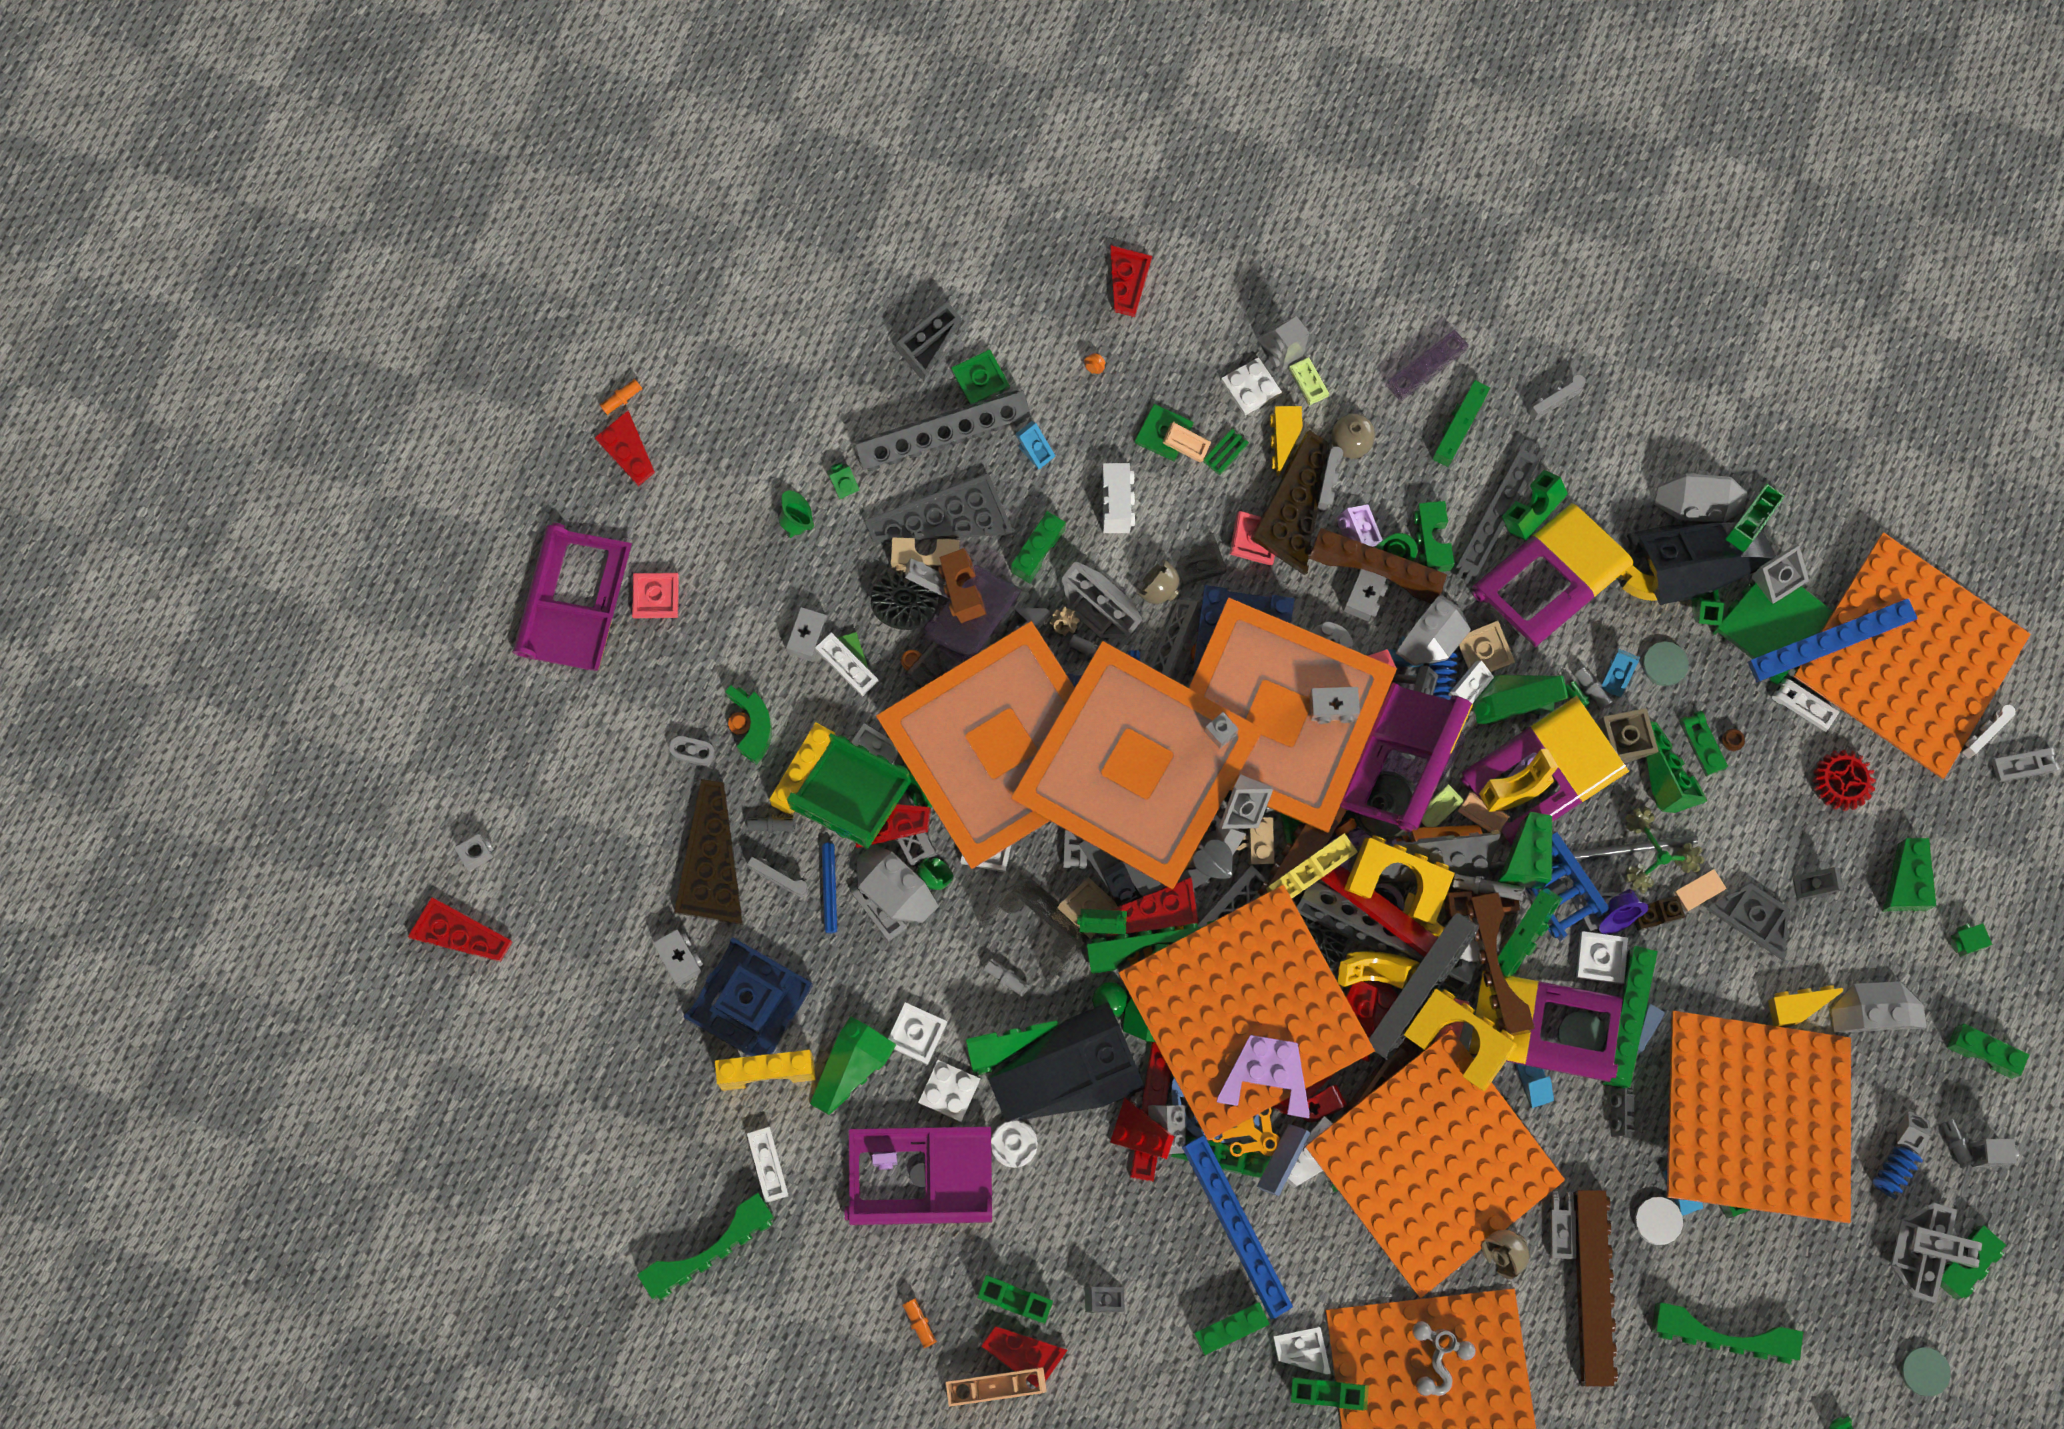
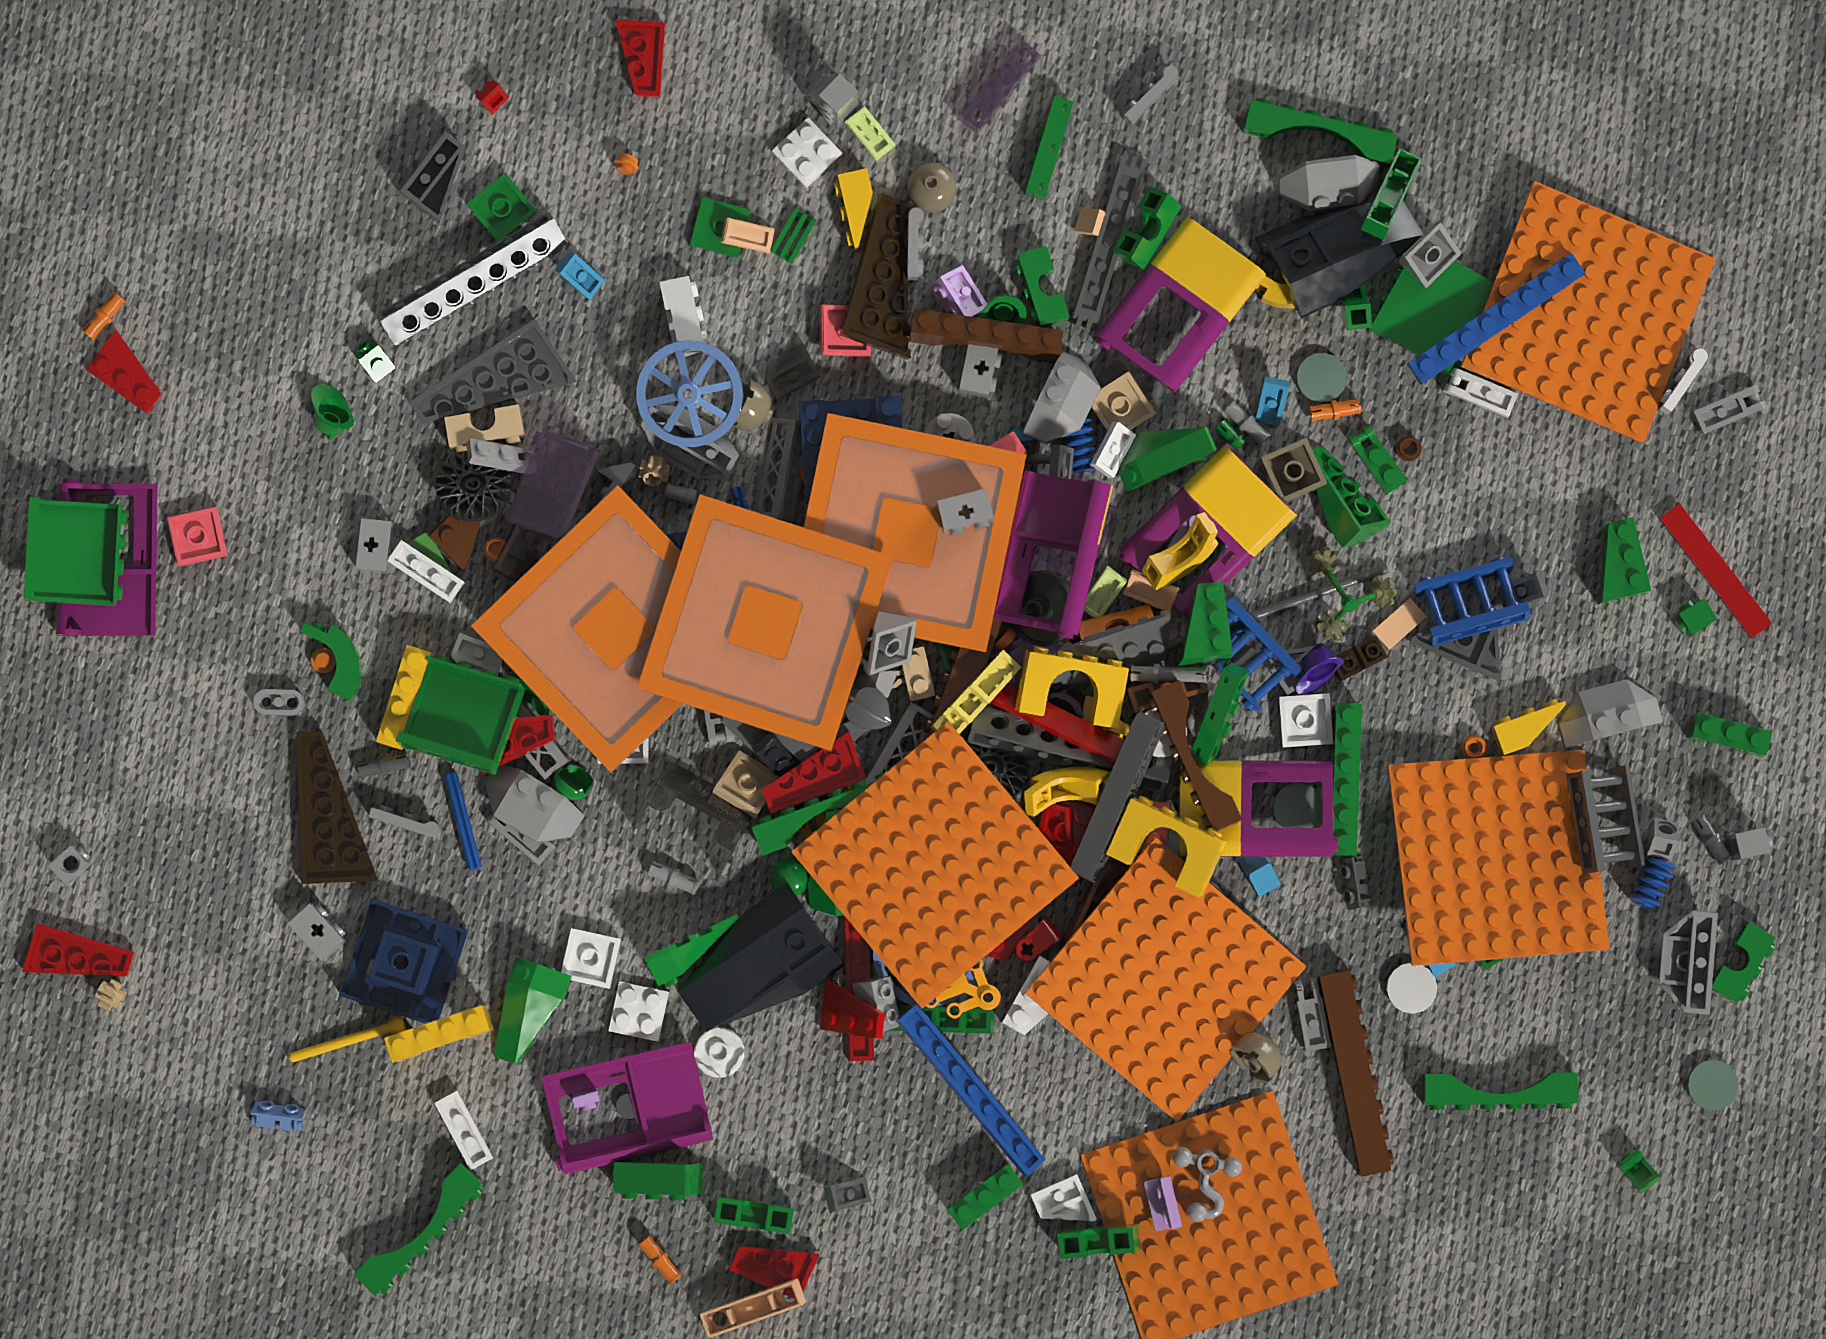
camera: 15 degrees left, 10 degrees up
dark orange arch [939,548,986,623] -> none
green arch [1011,511,1066,584] -> none
green hinge [1077,909,1127,934] -> none
light grey brick [1205,712,1239,749] -> none
lavender wing [1217,1035,1310,1118] -> none
sand blue tile [1257,1124,1311,1196] -> none
sand blue slope [1637,1003,1665,1054] -> none
red gear [1812,750,1876,811] -> none
light grey plate [1911,1227,1982,1268] -> none
none -> green panel [24,497,127,606]
none -> tan gear [95,979,127,1011]
none -> medium blue hinge [251,1101,306,1132]
none -> yellow piece [288,1015,408,1062]
none -> reddish brown wing [428,515,481,571]
none -> red tile [475,80,510,115]
none -> green wedge [613,1162,703,1200]
none -> medium blue wheel [636,341,743,447]
none -> light nougat tile [1074,207,1105,236]
none -> lavender bracket [1144,1176,1182,1231]
none -> green arch [1243,98,1398,168]
none -> orange pin [1308,398,1361,422]
none -> blue fence [1414,557,1530,646]
none -> orange plate [1461,735,1487,759]
none -> dark grey fence [1566,765,1645,874]
none -> red tile [1659,503,1772,639]

